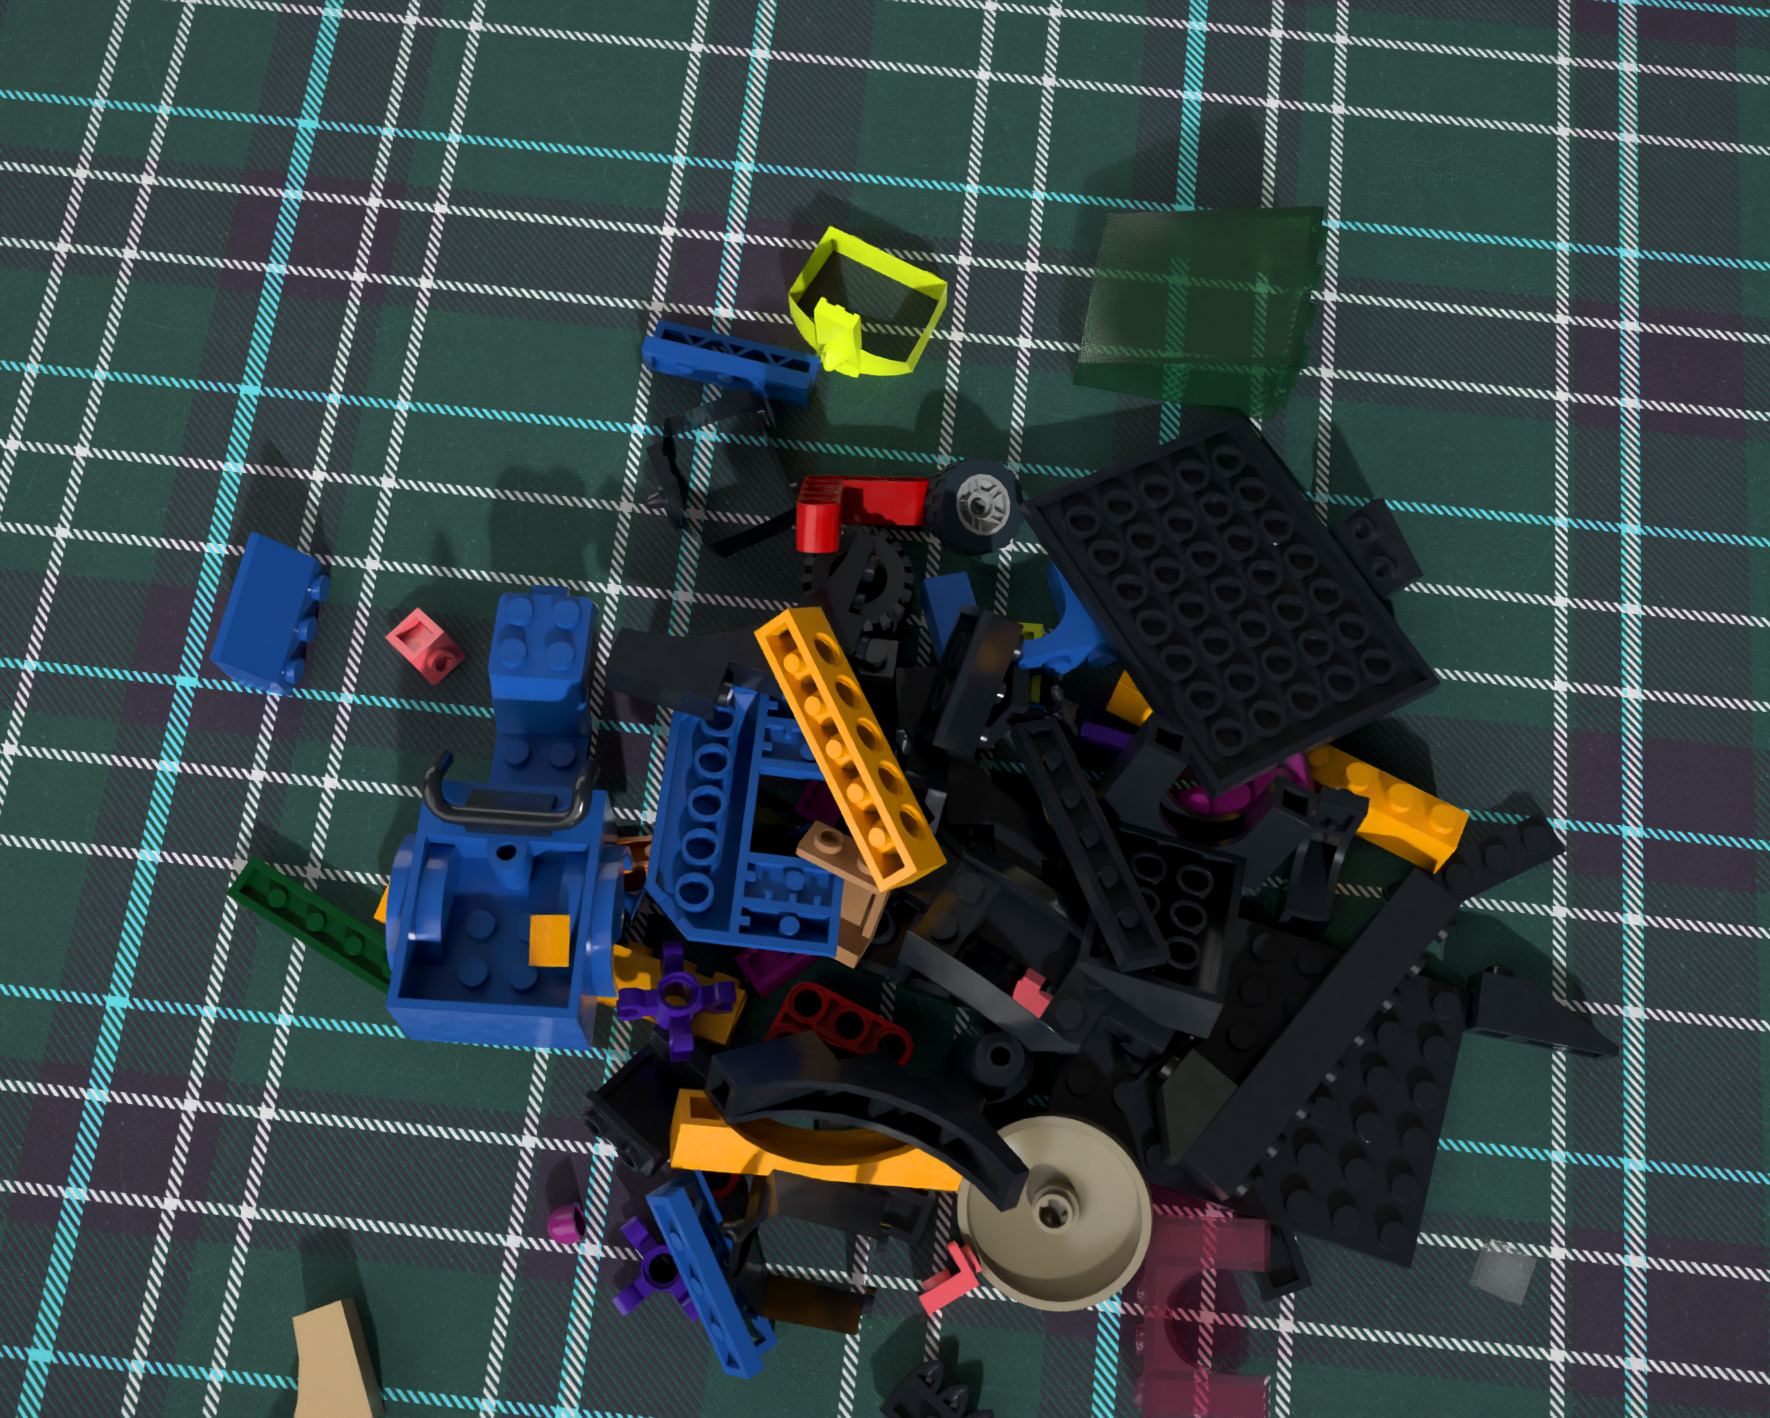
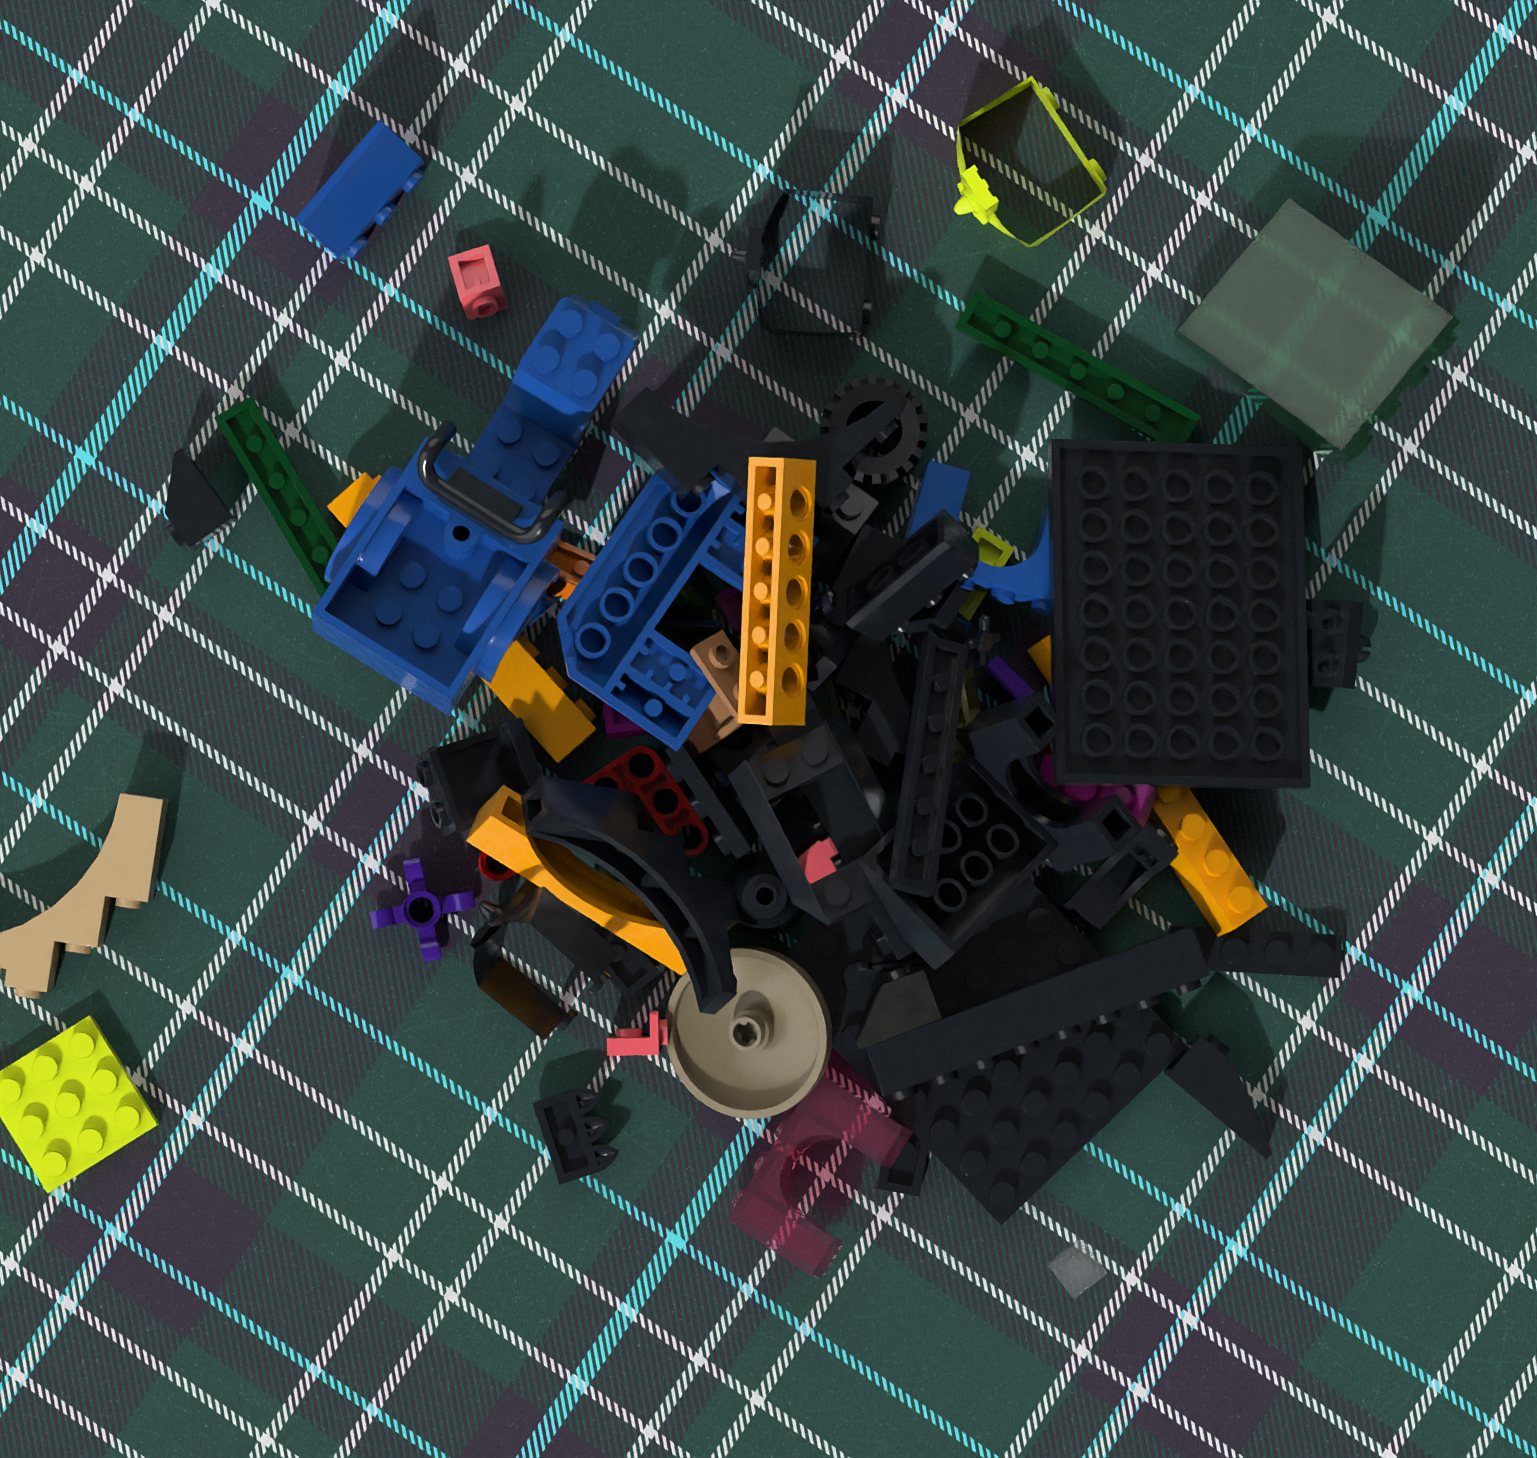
camera: 30 degrees right, 15 degrees up
light orange tile [529,915,570,967] -> none
magenta hinge [547,1202,587,1244] -> none
dark purple pin [616,941,737,1062] -> none
blue fence [641,319,821,408] -> none
blue fence [645,1169,778,1379] -> none
red beam [796,475,931,553] -> none
black wheel [924,456,1025,556] -> none
none -> black slope [165,448,237,550]
none -> black plate [663,745,752,859]
none -> dark green plate [954,290,1201,443]

